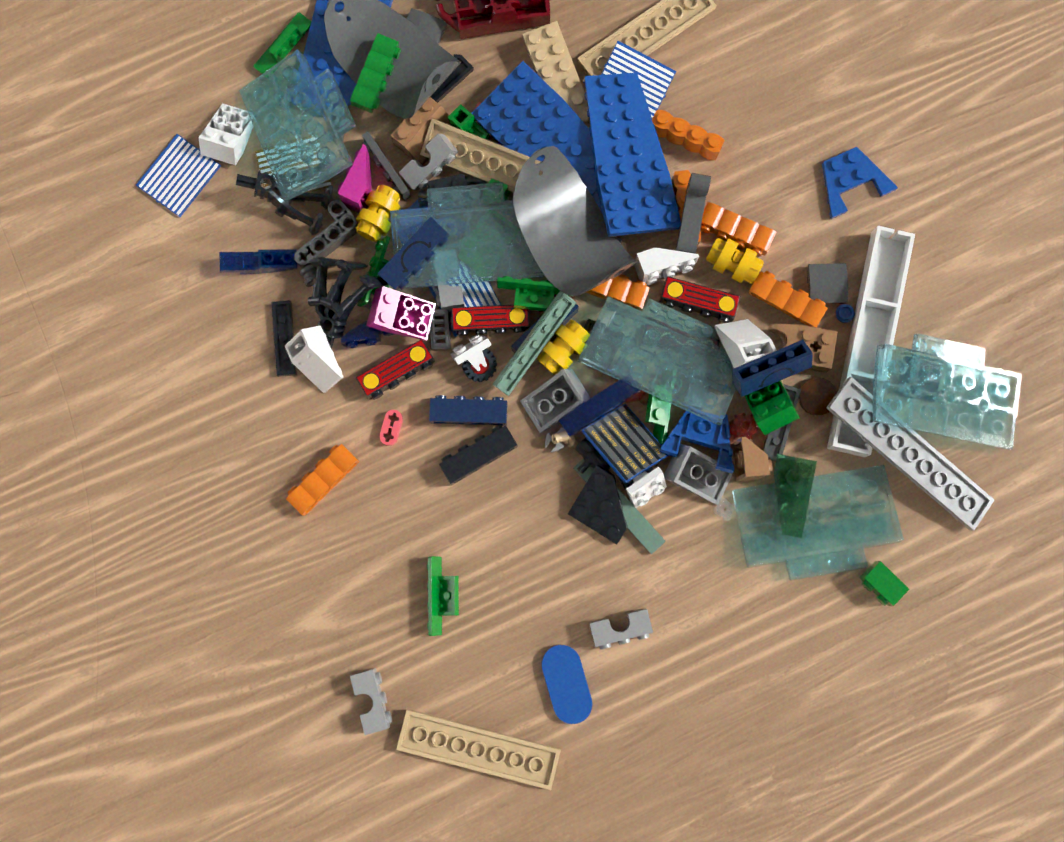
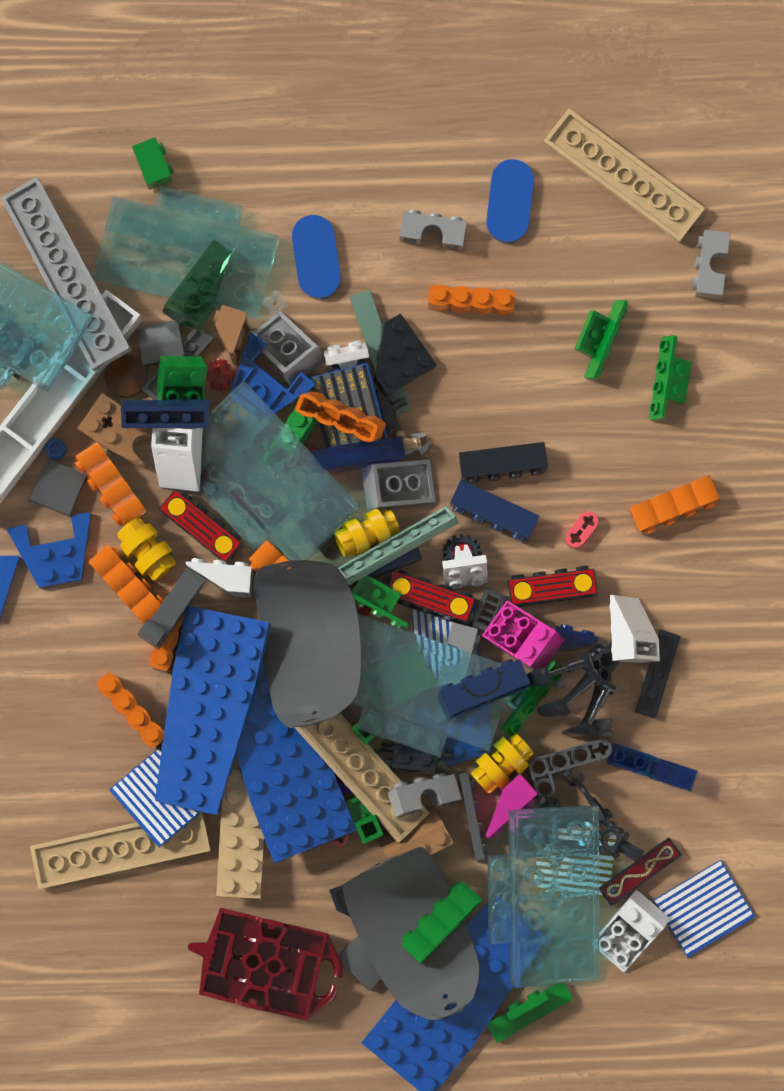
camera: 155 degrees left, 0 degrees up
none -> blue wing [7,512,91,588]
none -> dark grey slope [136,319,185,368]
none -> blue tile [292,215,341,299]
none -> orange brick [295,391,386,442]
none -> orange brick [428,285,515,316]
none -> tile [598,837,682,906]
none -> green bracket [649,335,692,421]

